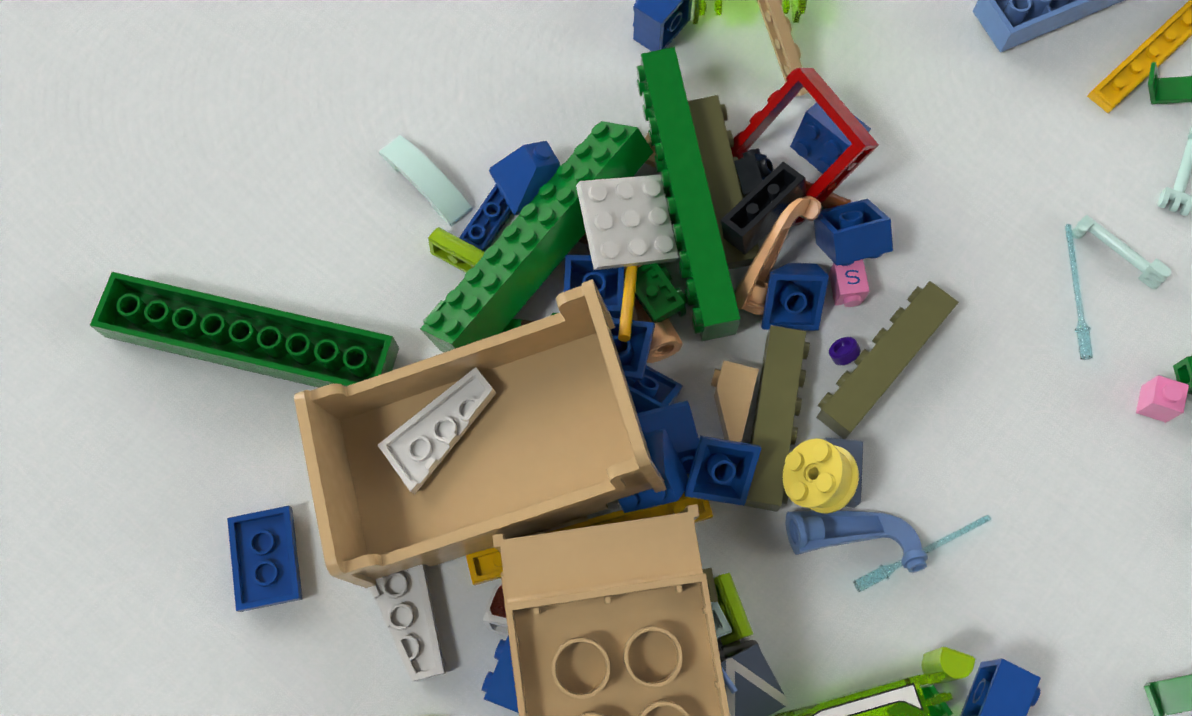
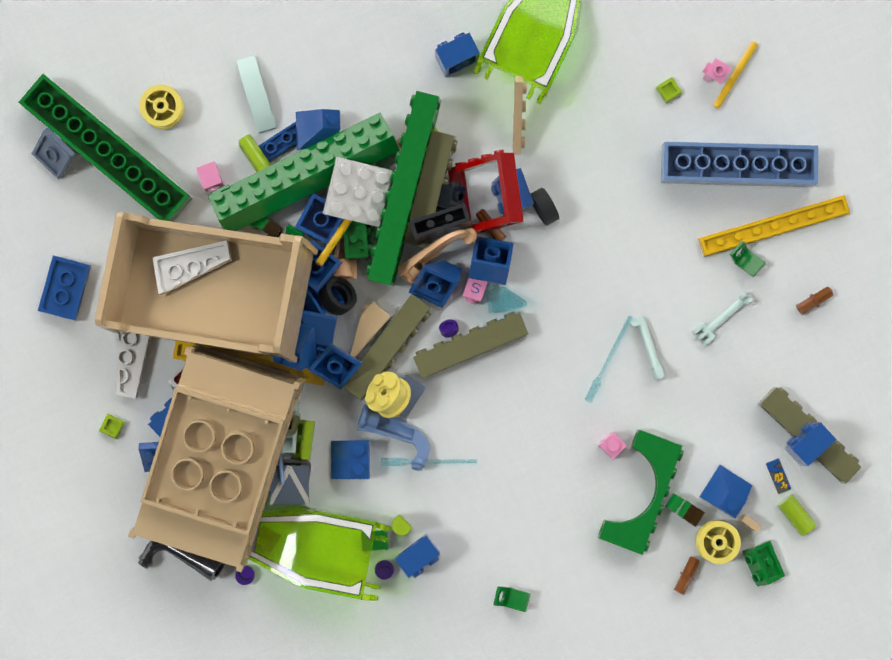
camera: 20 degrees right, 15 degrees up
none -> sand blue tile [31,127,75,180]
none -> light yellow wheel [139,85,184,129]
none -> bright pink brick [196,161,224,193]
none -> black tyre [319,277,357,315]
none -> blue slope [331,440,370,479]
none -> clear light blue slope [484,284,527,314]
none -> black tyre [530,187,559,226]

